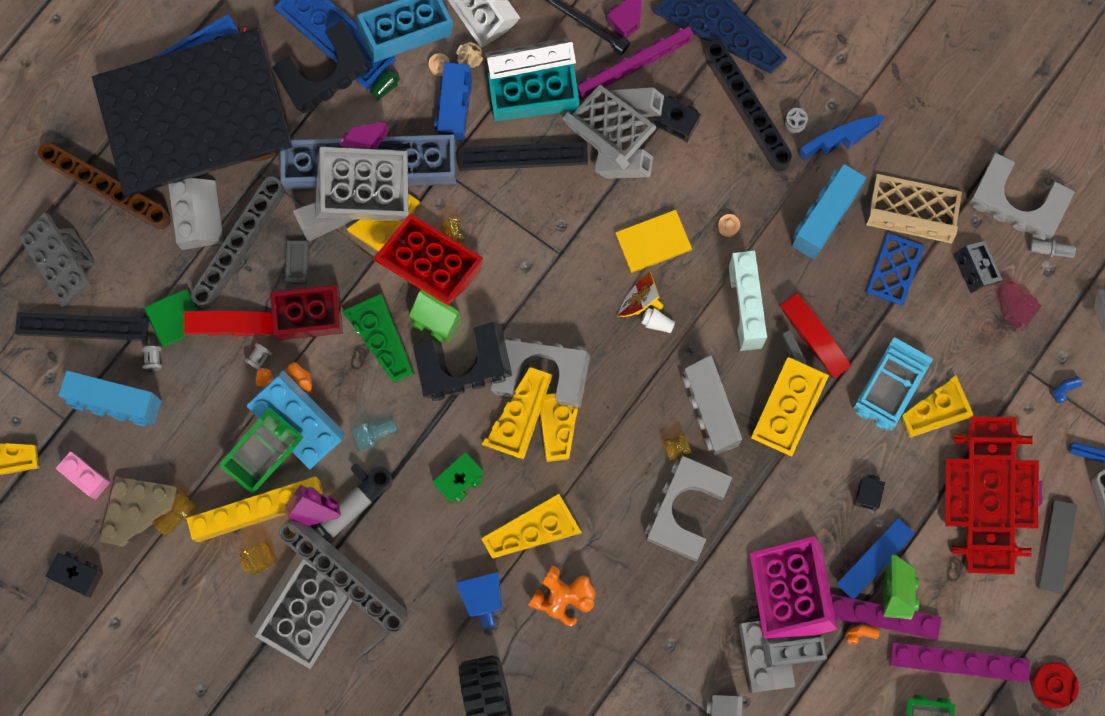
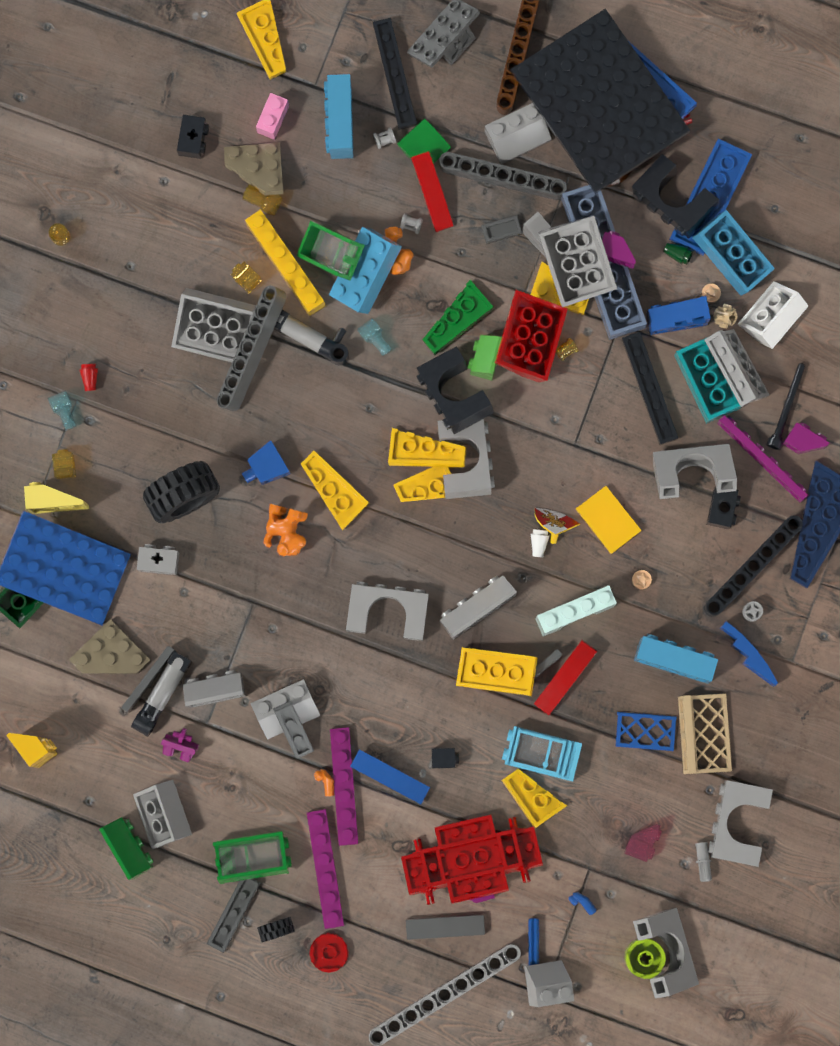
camera: 75 degrees right, 5 degrees up
dark red brick [270,285,343,341] -> none
magenta slope [286,485,341,526] -> none
green brick [432,452,485,504] -> none
light grey fence [562,85,656,170] -> none
clear yellow wheel [663,434,691,461] -> none
dark pink slope [750,536,838,638] -> none
bright green slope [884,555,919,619] -> none
black bracket [954,241,1003,293] -> none

